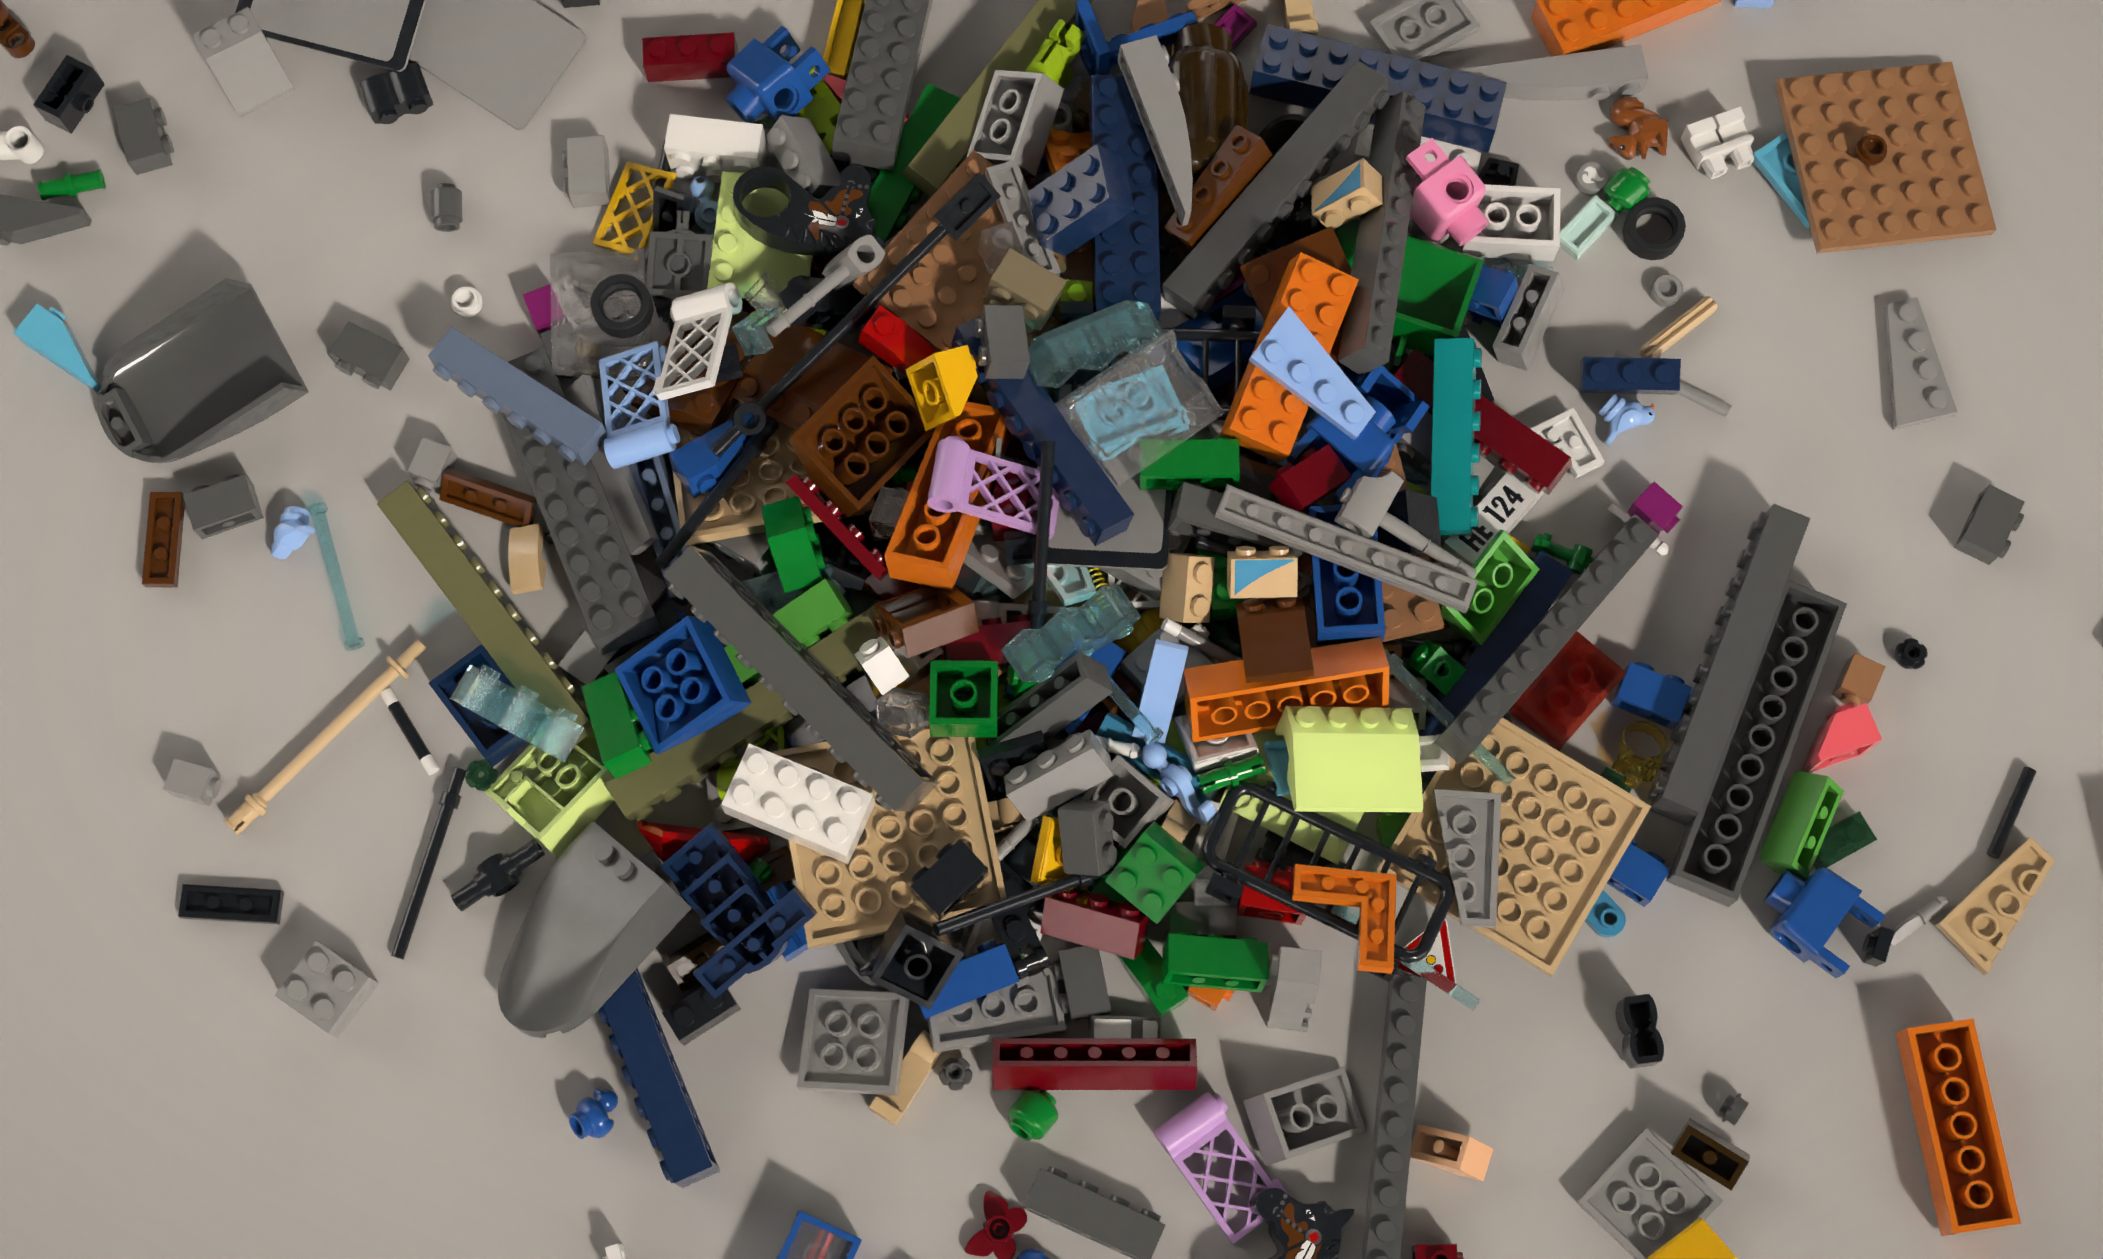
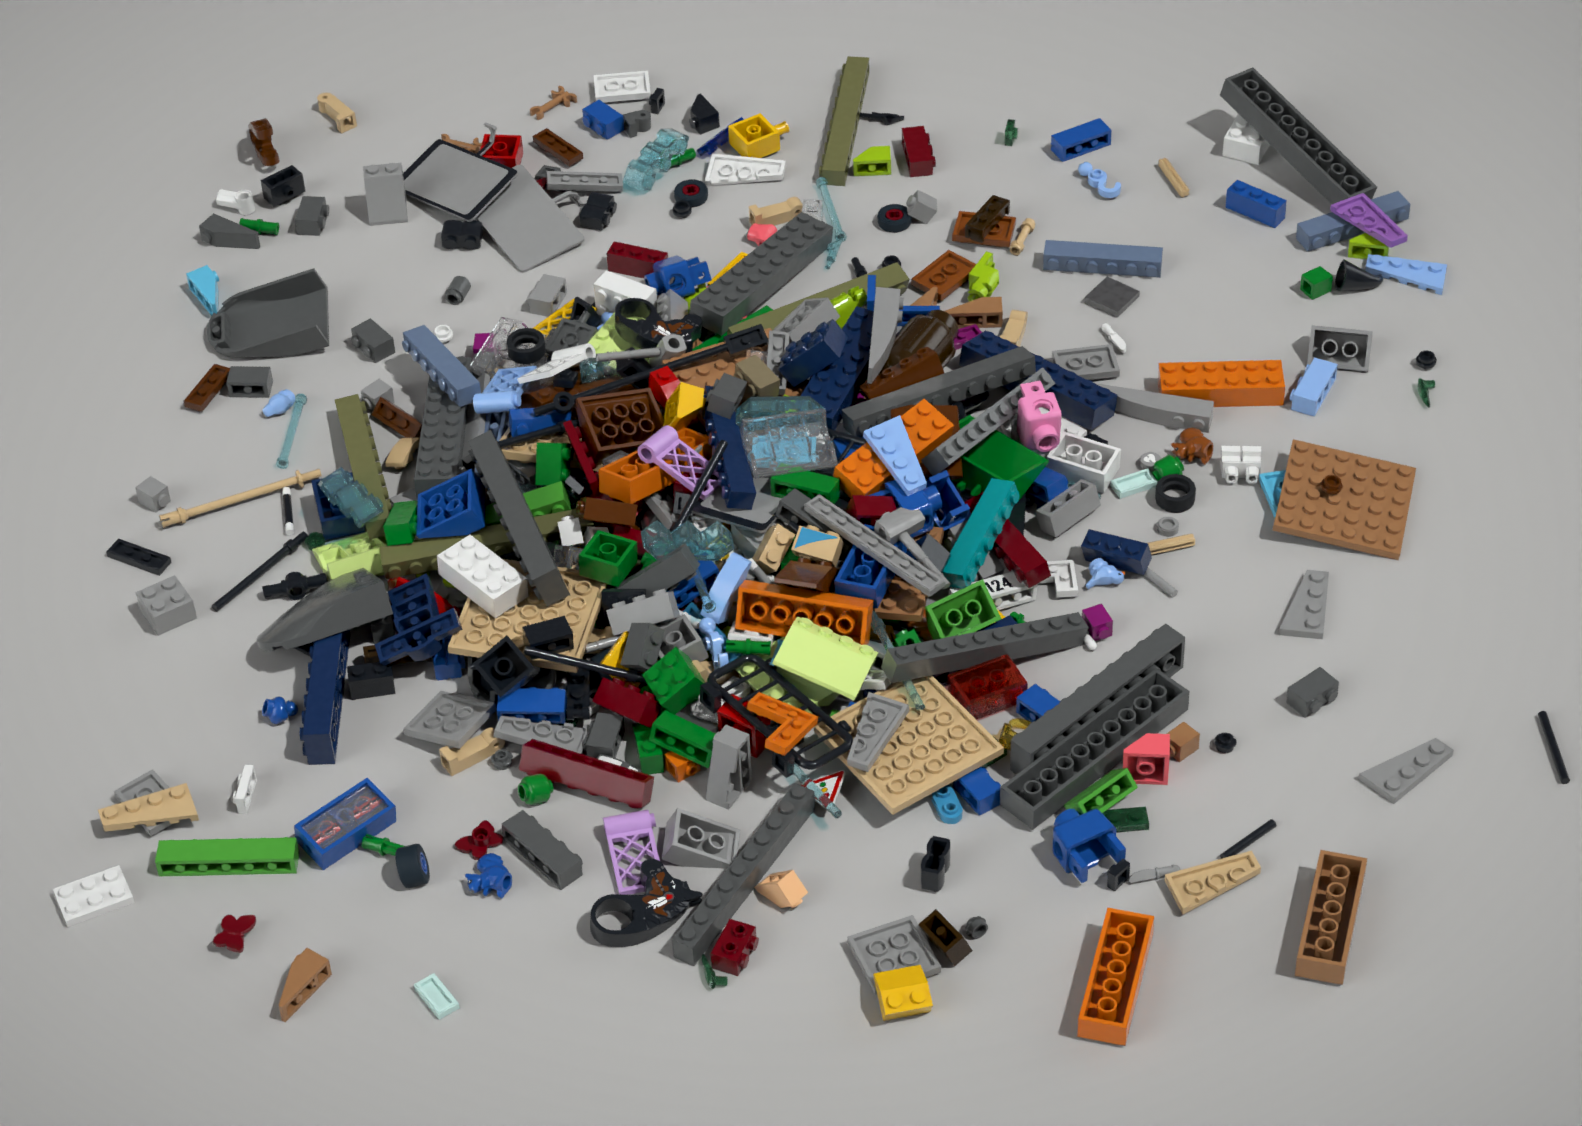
camera: 25 degrees right, 30 degrees down
tan brick [1312,158,1383,229] -> none

